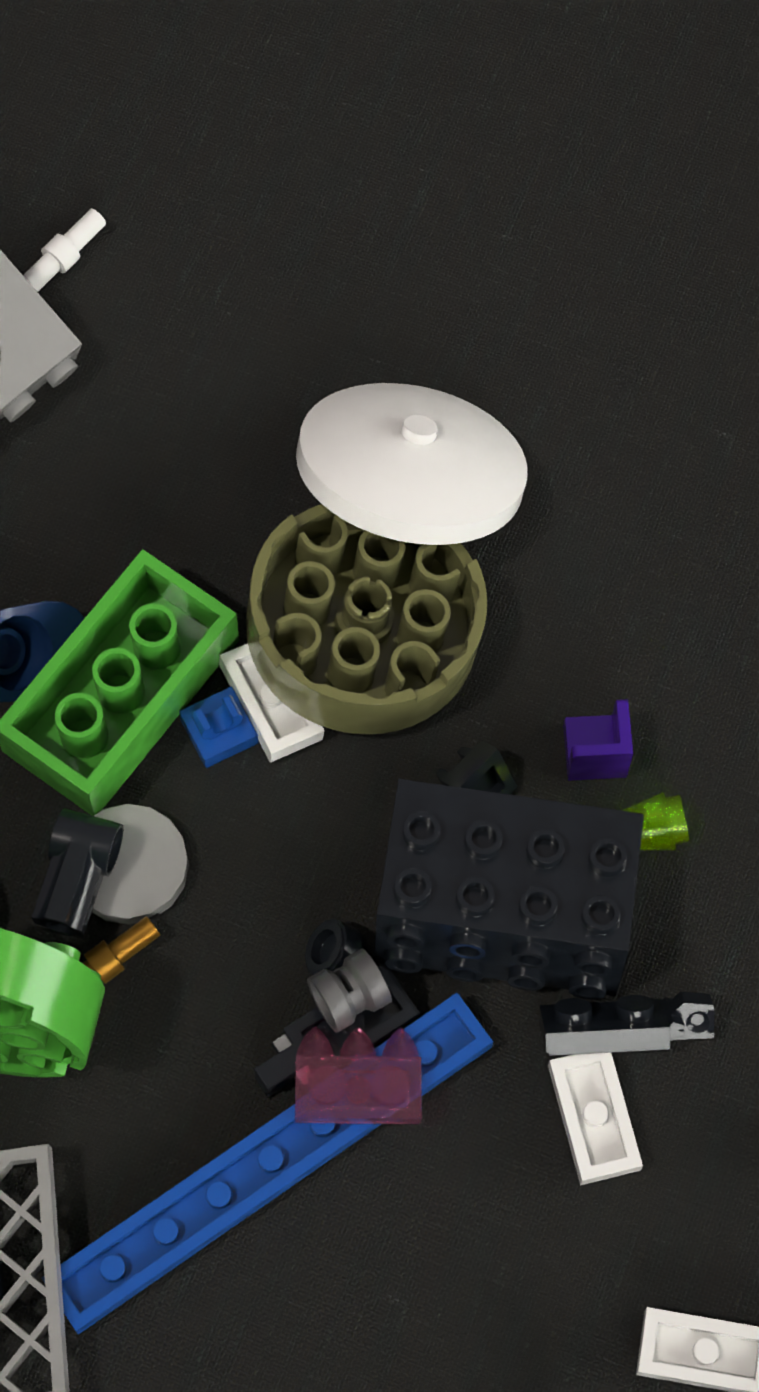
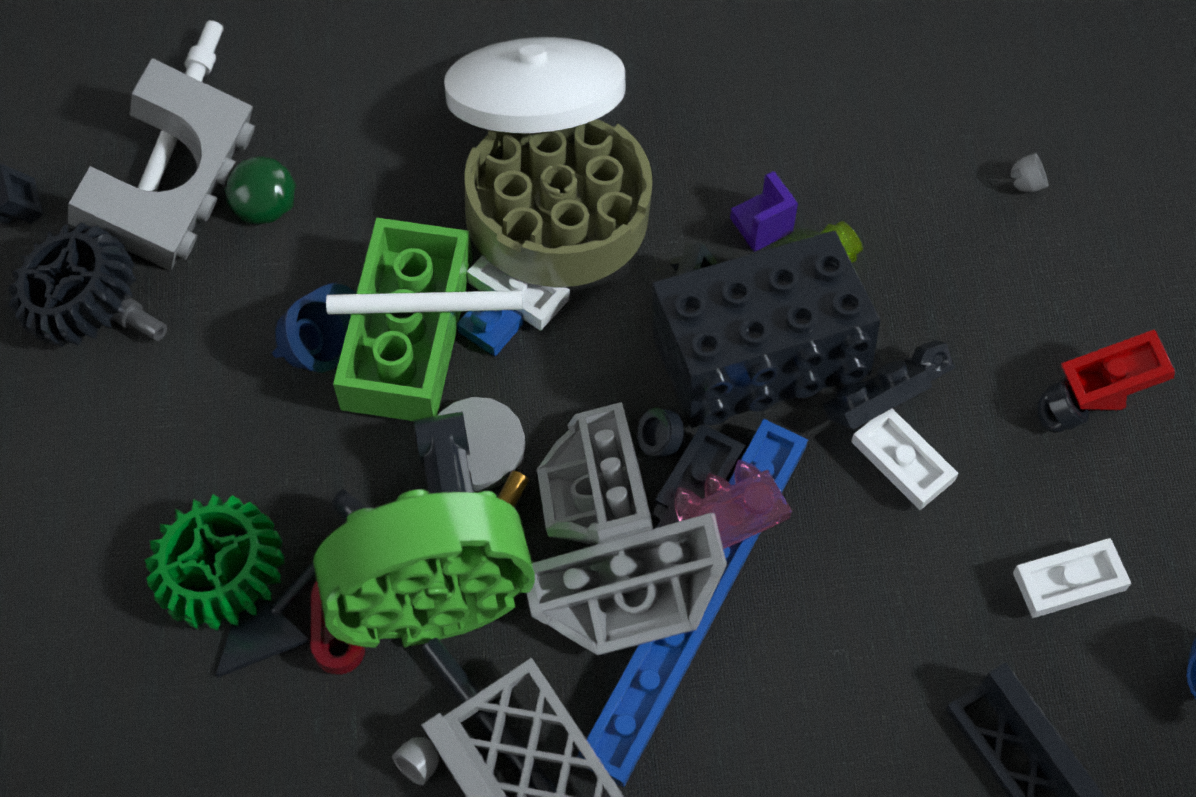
camera: 25 degrees left, 5 degrees down
flat silver wheel [307,948,392,1033] -> none
none -> dark green hair [225,156,297,225]
none -> white bar [326,290,523,314]
none -> light grey wedge [527,513,727,655]
none -> light grey wedge [537,402,653,545]

